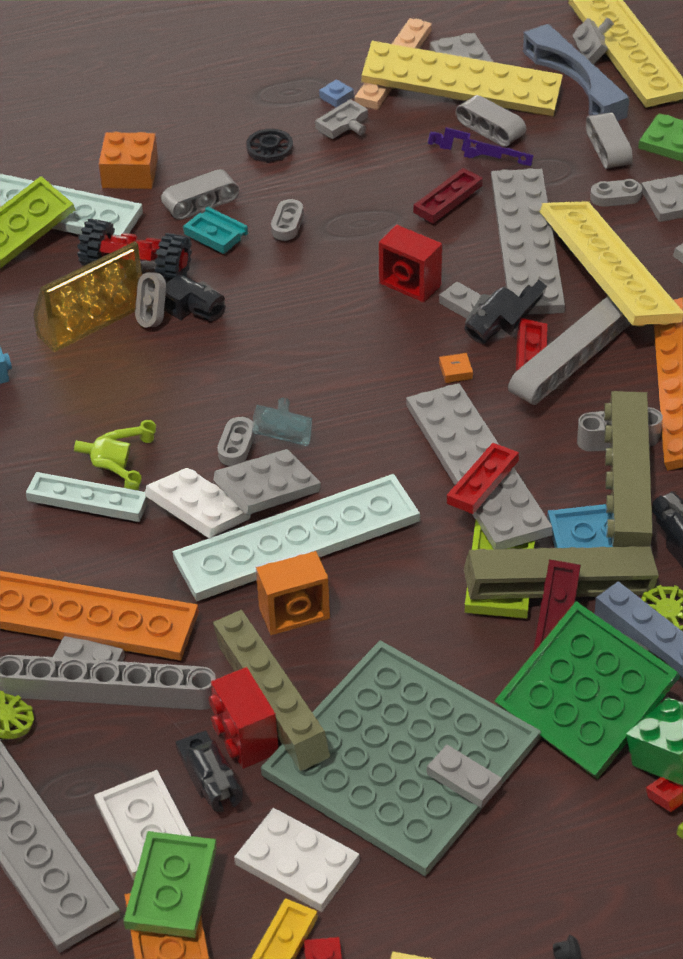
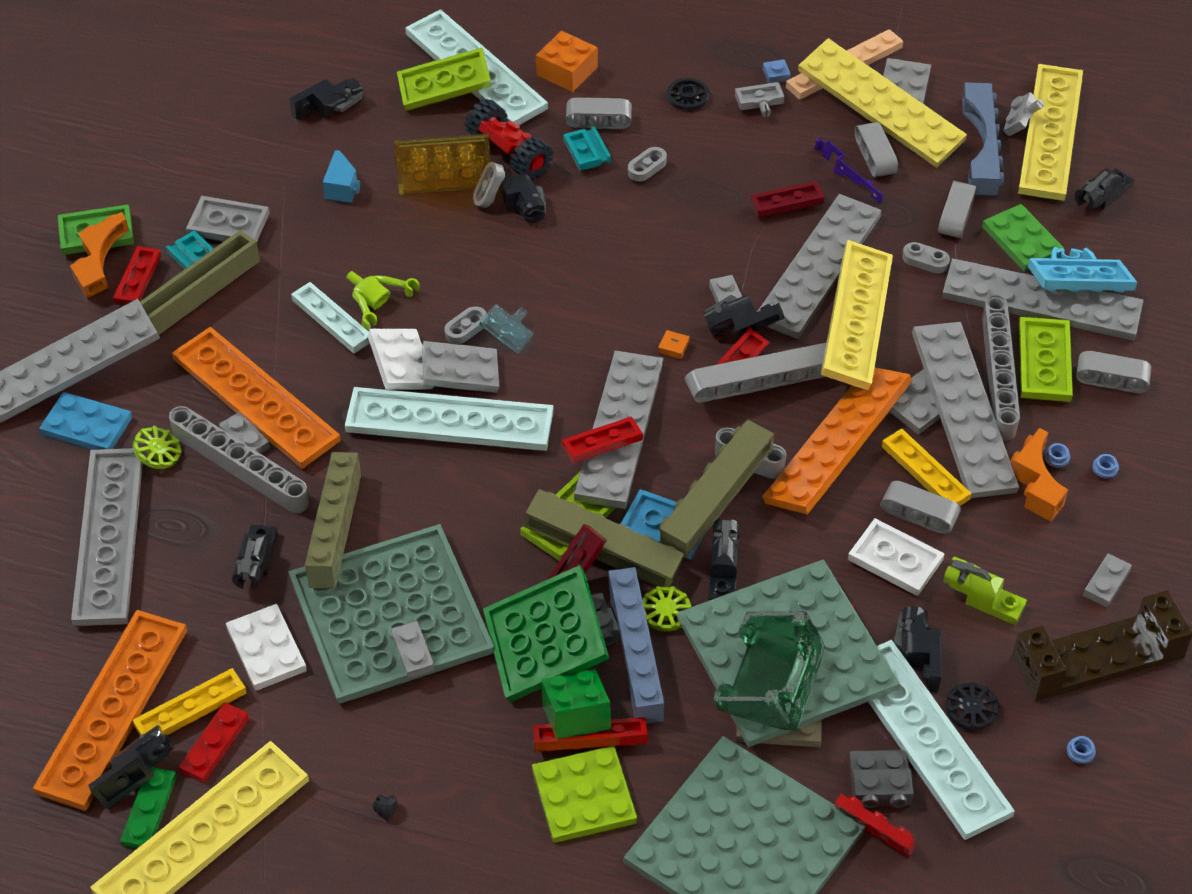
camera: 30 degrees right, 5 degrees up
white plate [94,770,191,880] -> none
bright green plate [124,831,217,938] -> none
red brick [208,667,278,769] -> none
orange brick [256,551,330,636] -> none
red brick [379,225,442,303] -> none

